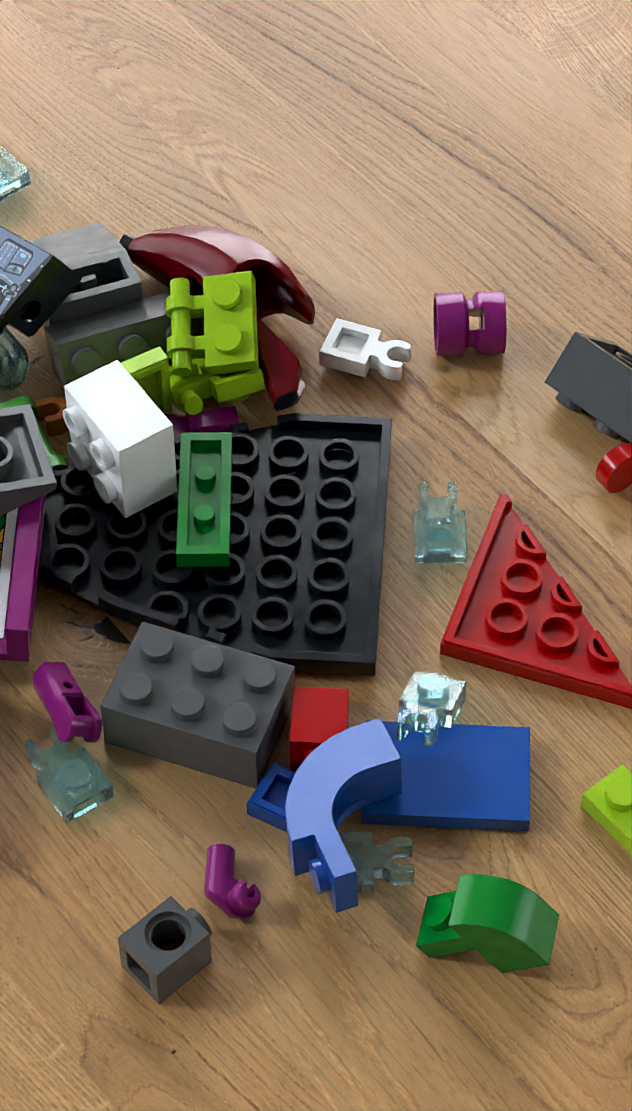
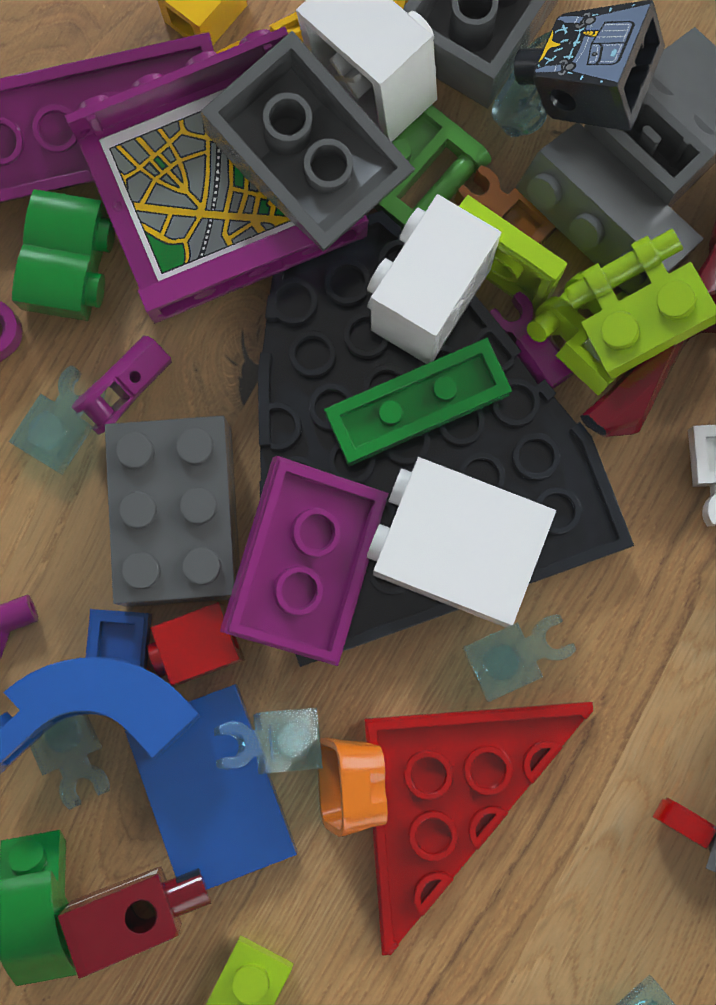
camera: 70 degrees right, 30 degrees up
none -> dark red torso [58,866,211,979]
none -> magenta tile [220,456,389,666]
none -> orange piece [317,737,388,837]
none -> white brick [366,457,556,628]

